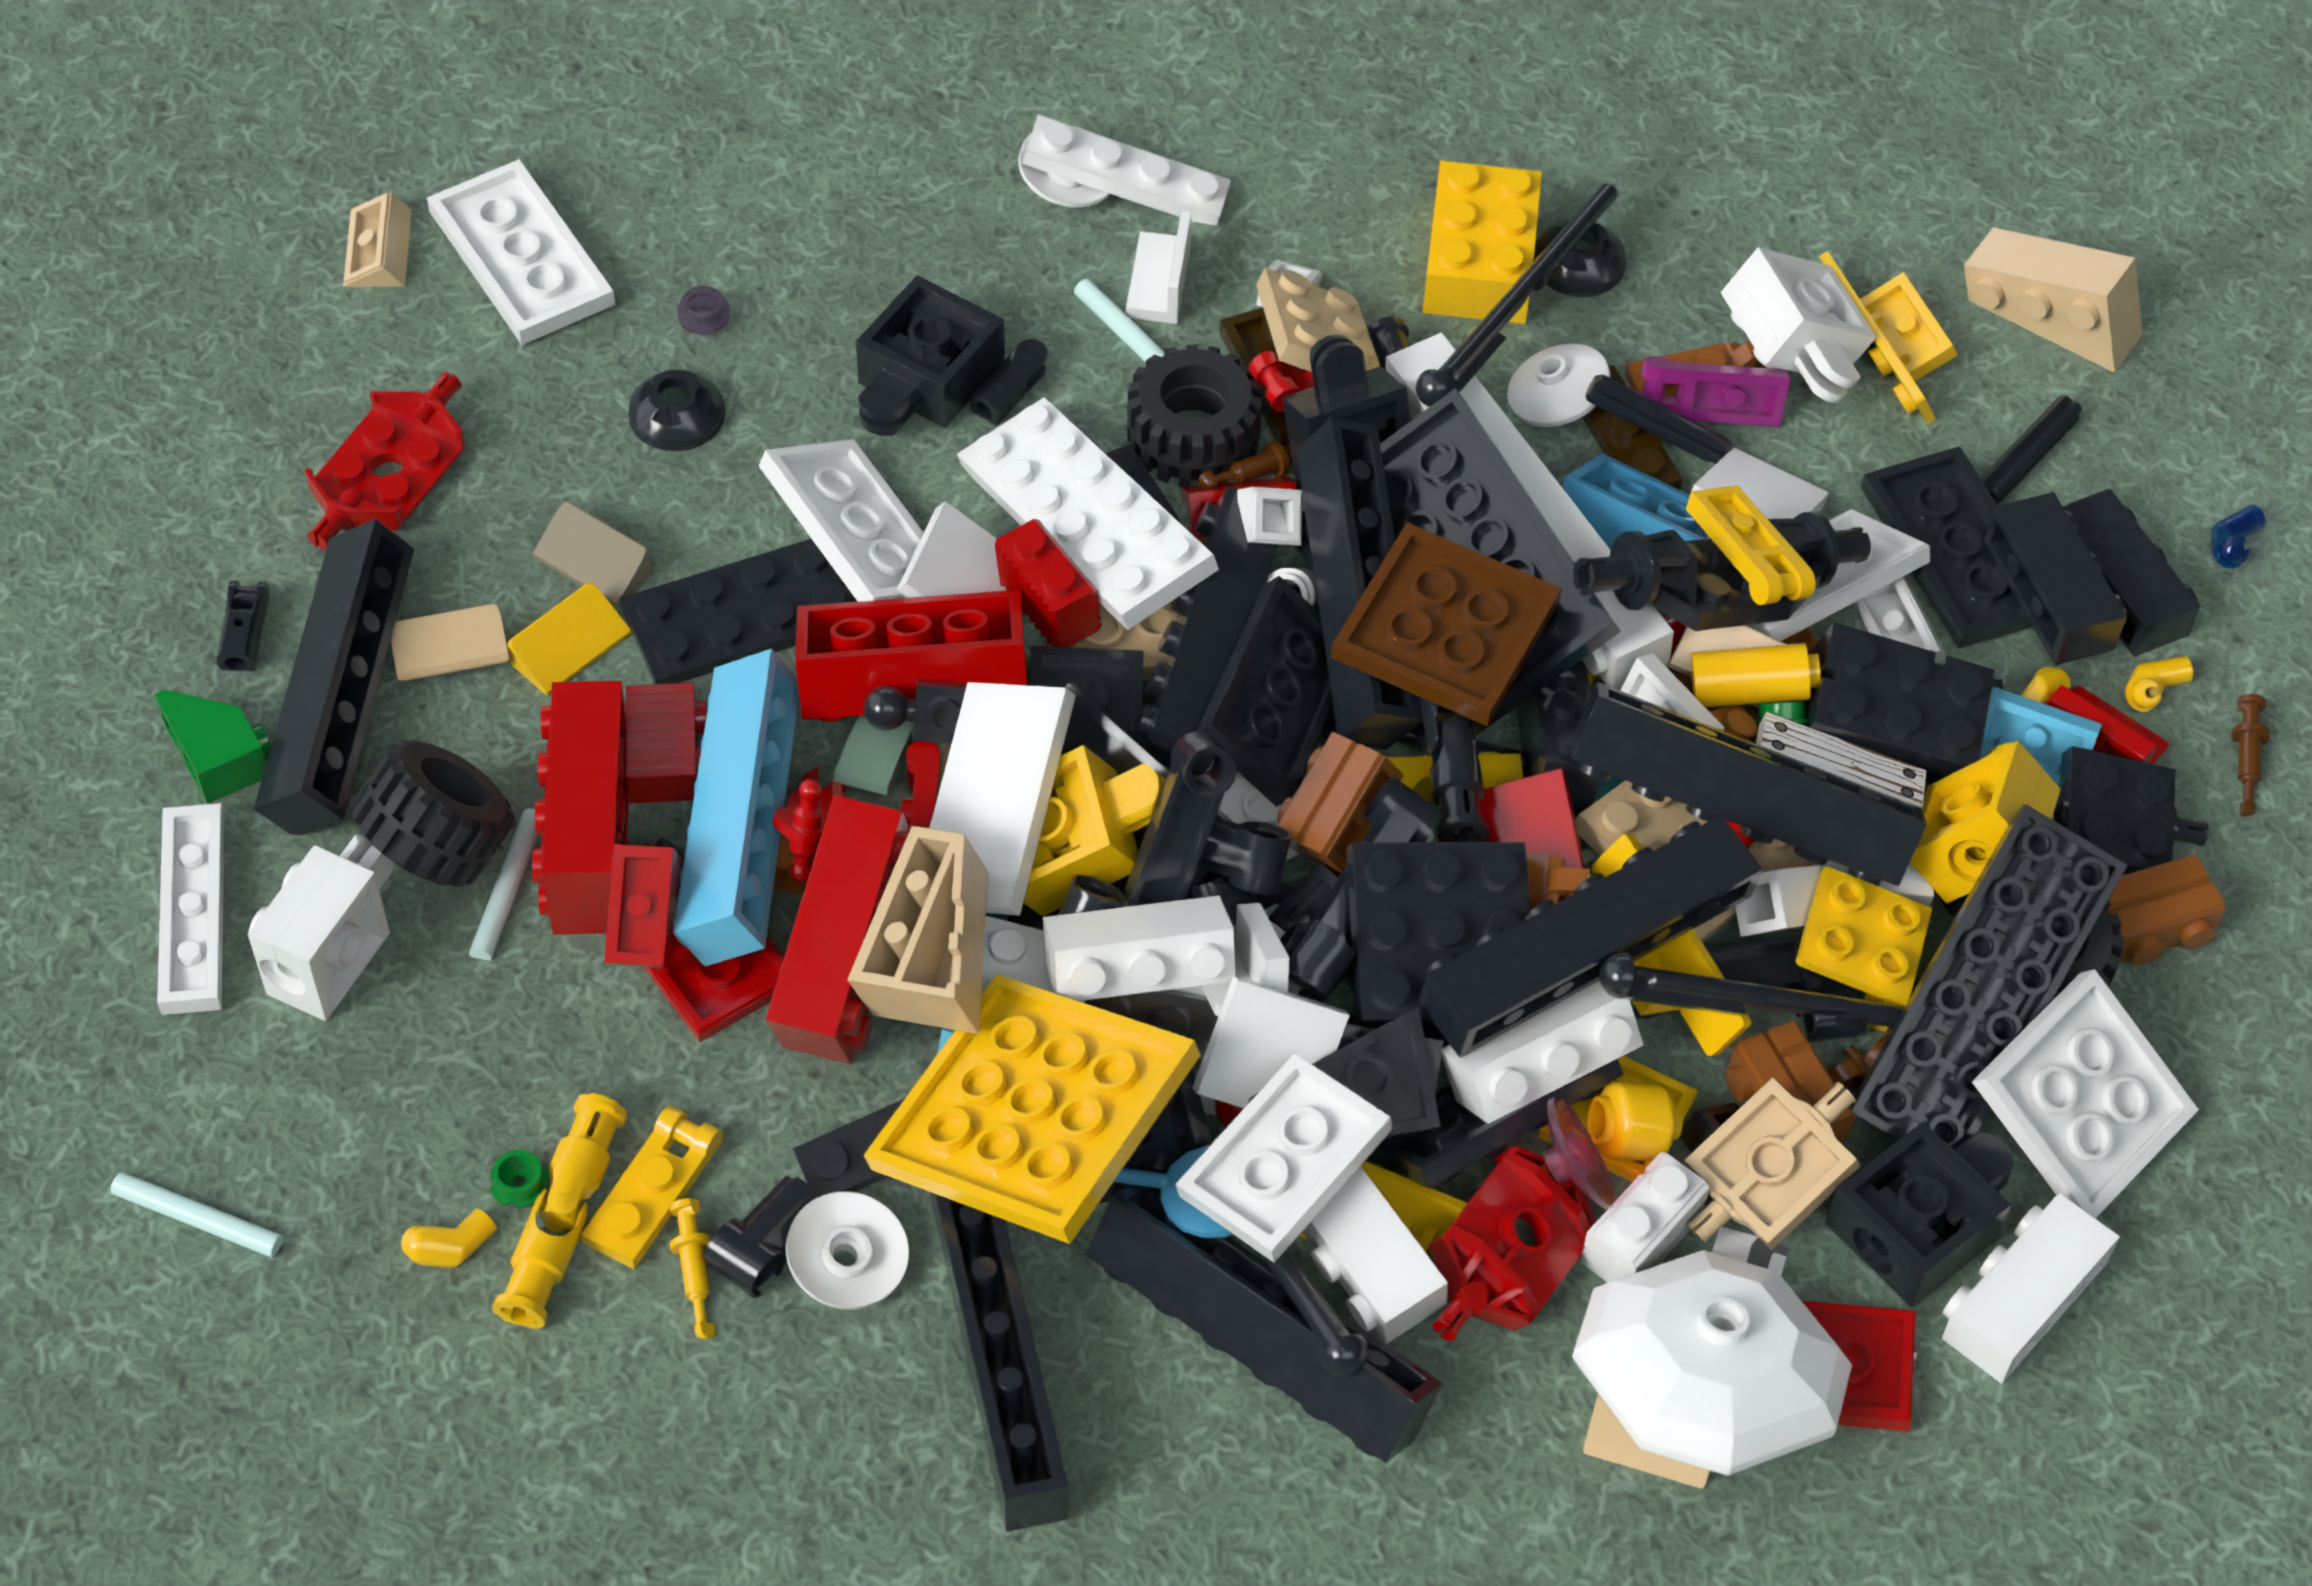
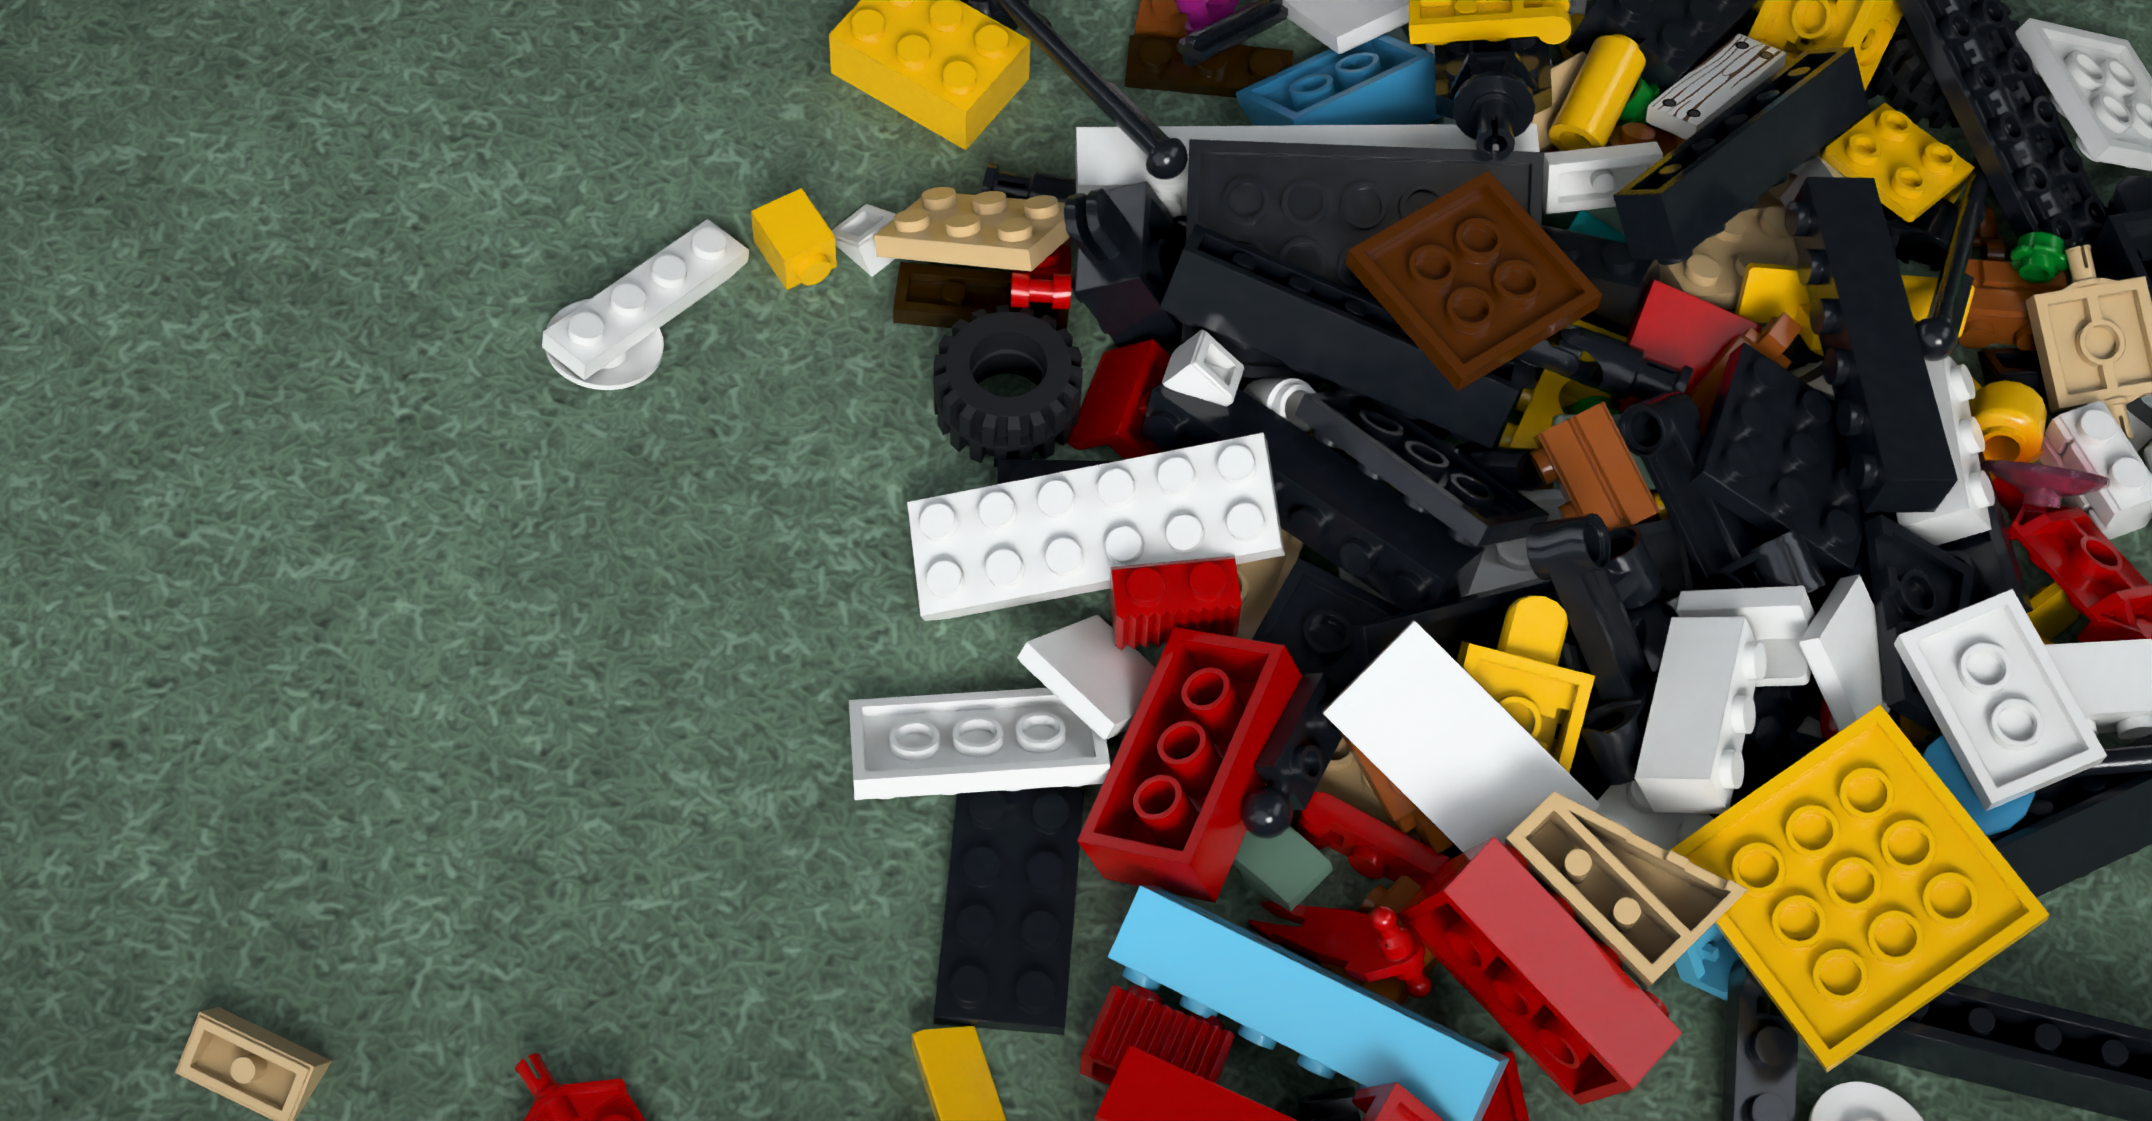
camera: 65 degrees left, 5 degrees up
white plate [427,159,615,345] -> none
slope [532,501,652,607] -> none
black piece [628,370,726,451] -> none
clear purple plate [677,286,730,335] -> none
black brick [856,275,1005,436] -> none
black bar [970,339,1047,426] -> none
light aqua bar [1074,279,1164,363] -> none
white panel [1126,210,1192,324] -> none
reddish brown piece [1198,441,1292,488] -> none
white dish [1507,344,1610,427] -> none
none -> yellow brick [751,188,837,290]
none -> green plate [2010,232,2069,283]

